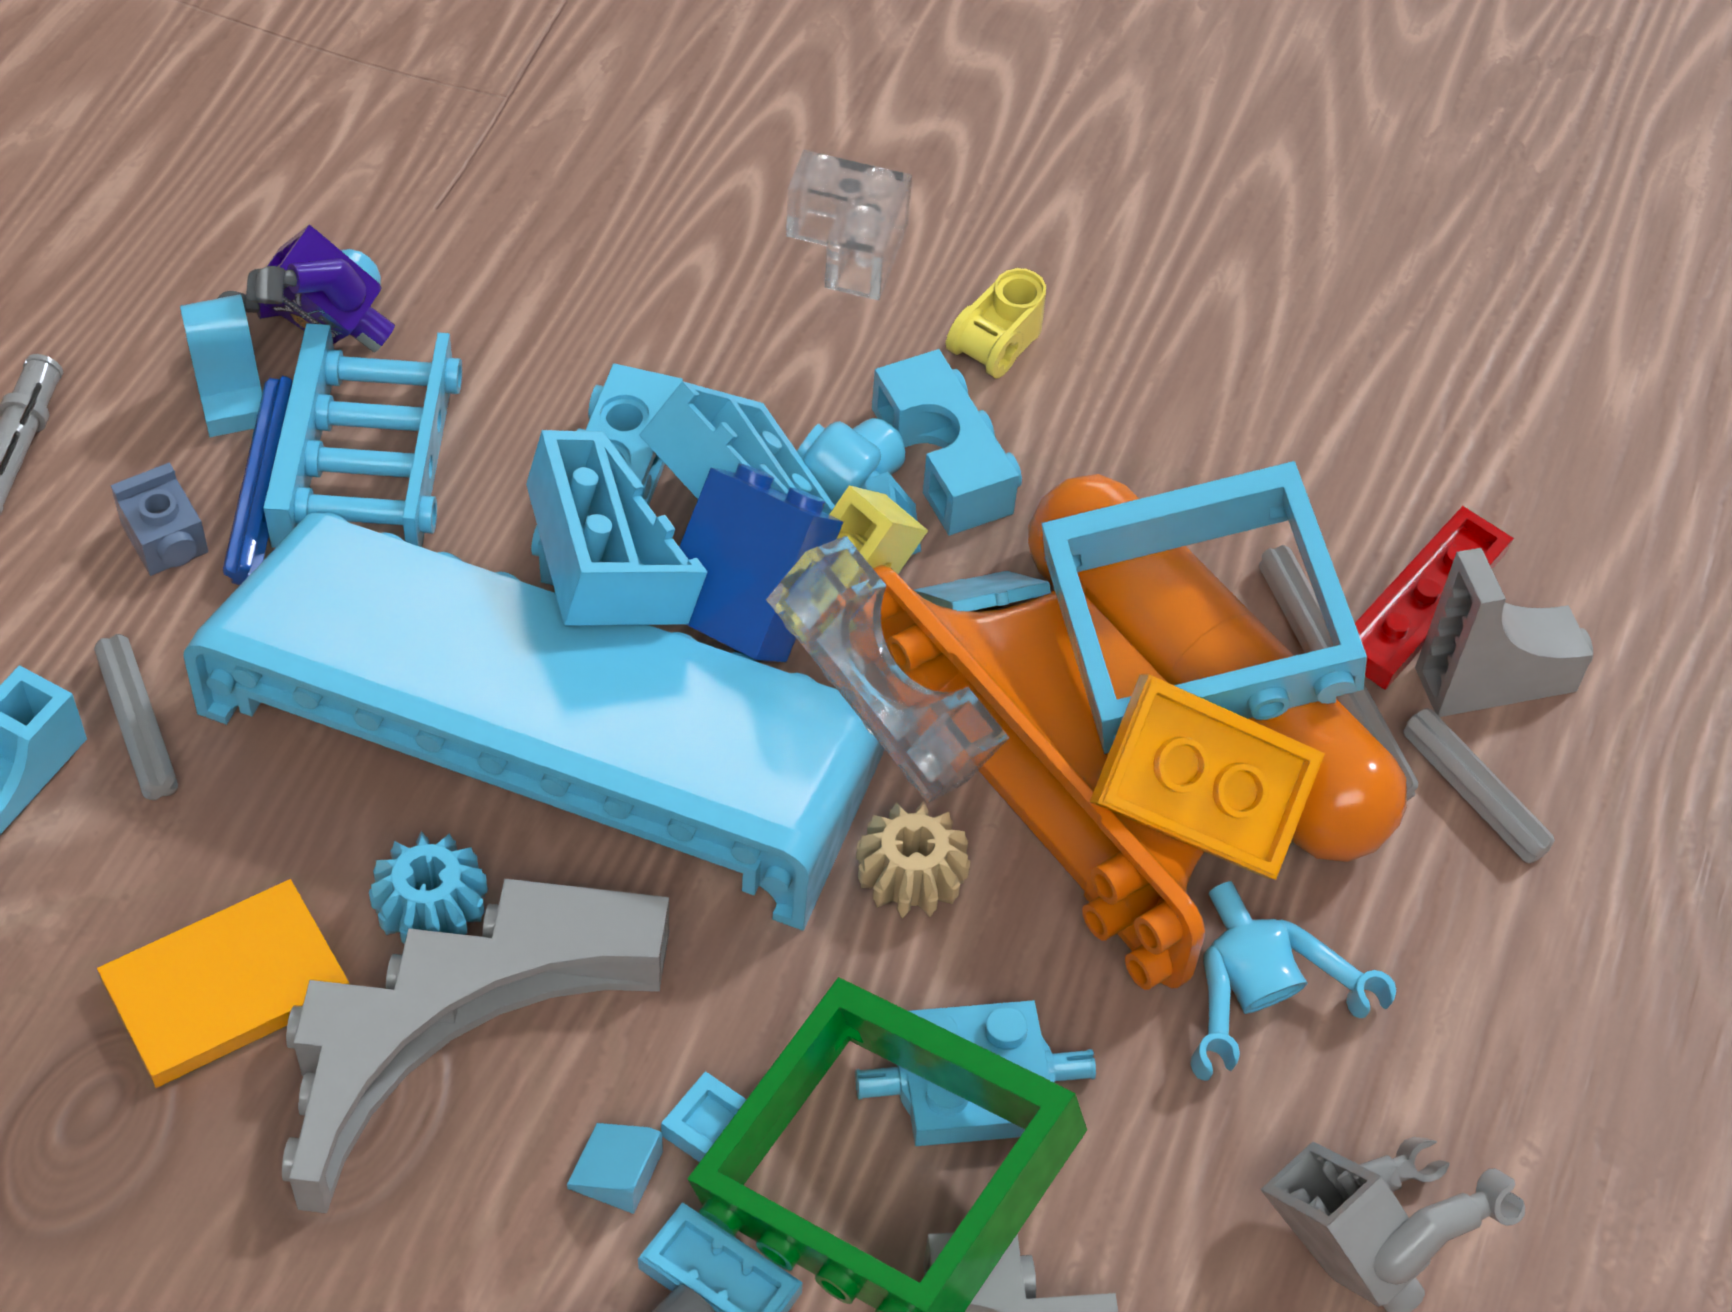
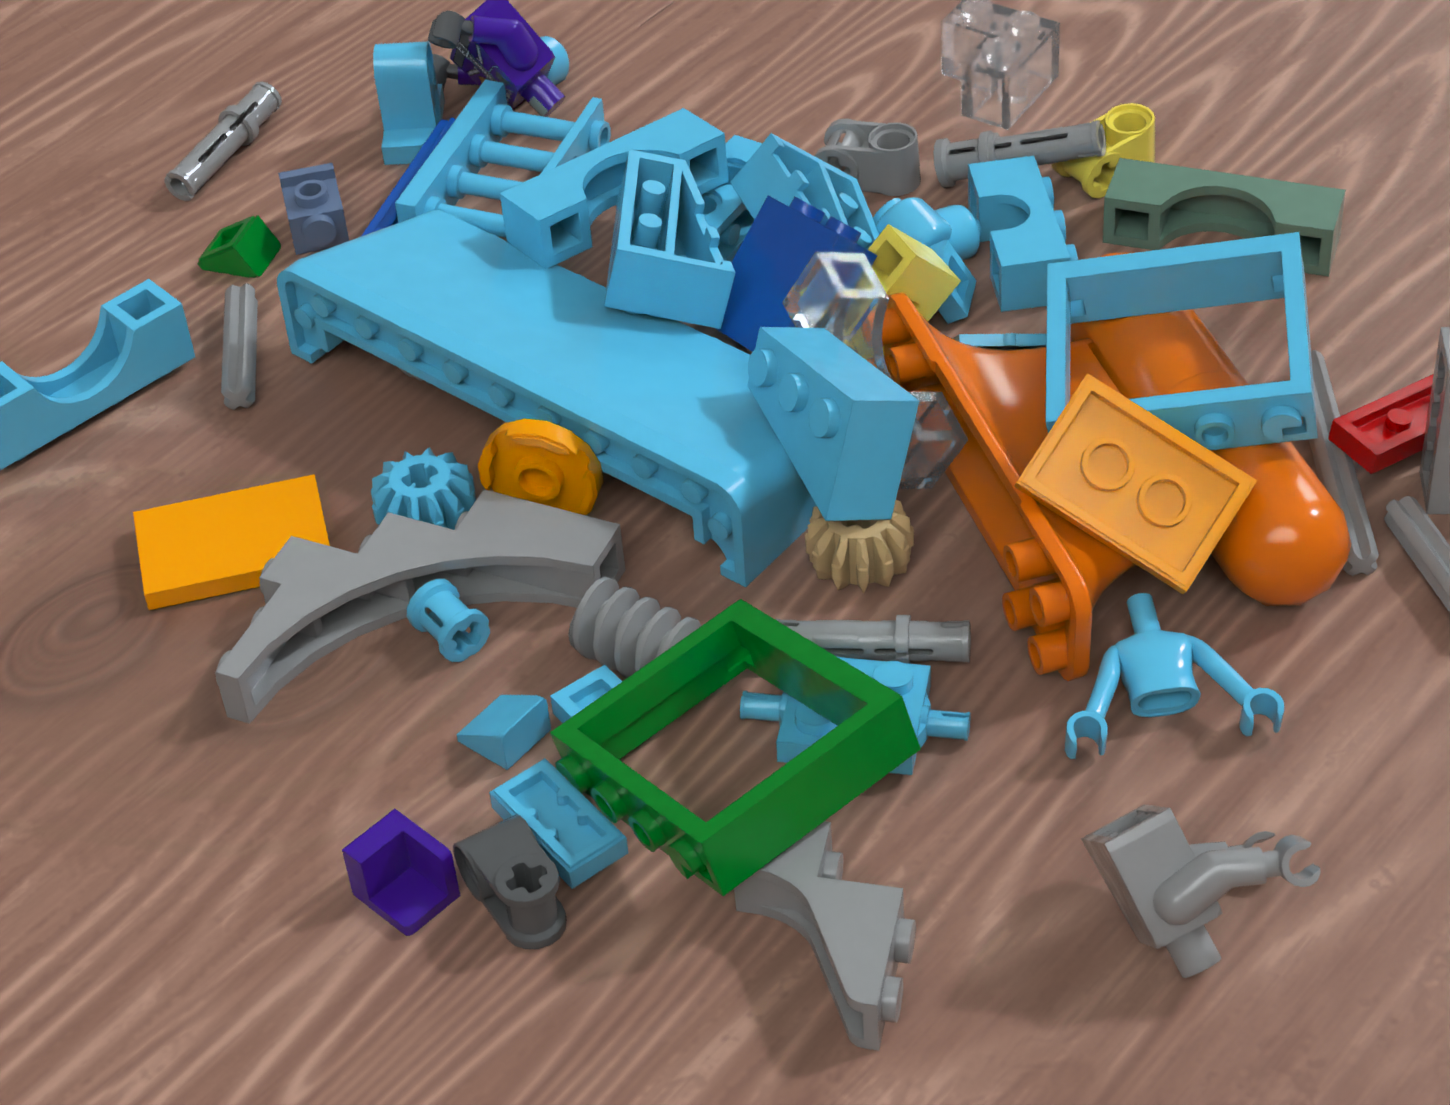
camera: 25 degrees right, 10 degrees down
none -> green slope [197,215,281,278]
none -> medium azure bush [406,579,490,662]
none -> light orange tile [478,418,603,515]
none -> medium azure arch [500,108,729,269]
none -> light grey piece [568,576,701,678]
none -> medium azure wedge [748,327,919,521]
none -> light grey pin [775,615,971,664]
none -> light grey piece [814,118,921,196]
none -> light grey pin [933,120,1106,188]
none -> sand green arch [1103,158,1346,277]

